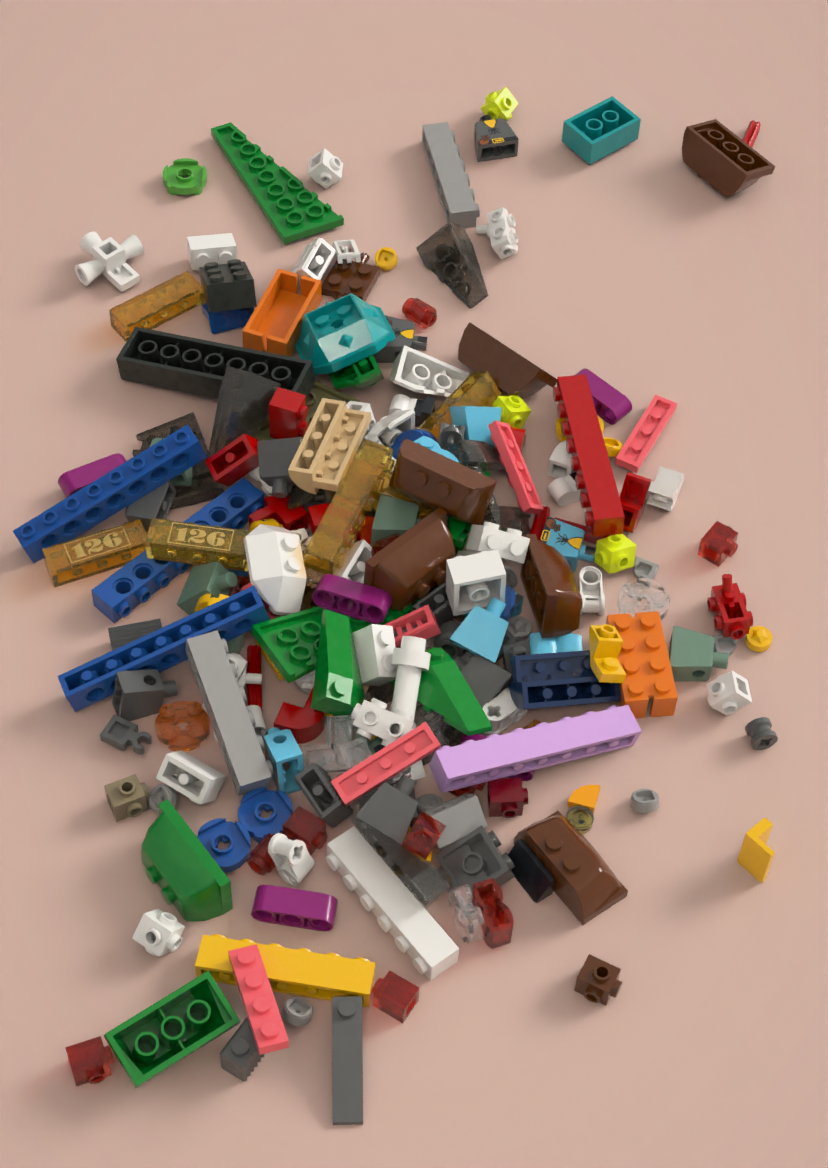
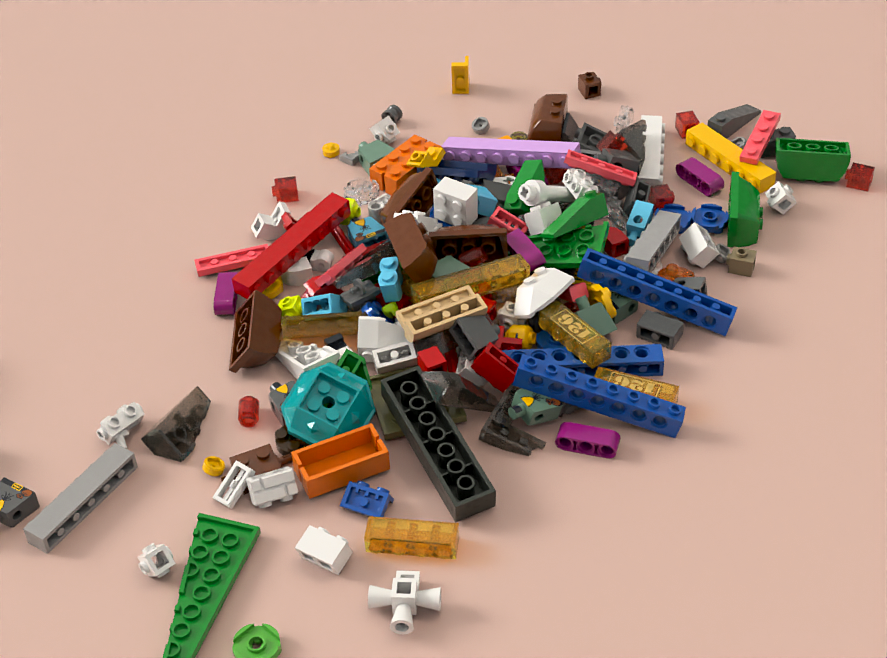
camera: 130 degrees left, 10 degrees down
dark grey plate [100,715,152,755] -> none
pearl dark grey brick [199,259,257,313] -> none
clear red brick [247,833,276,876] -> none
white piece [268,833,315,887] -> none
clear red brick [471,878,514,949] -> none
red brick [707,574,753,640] -> none

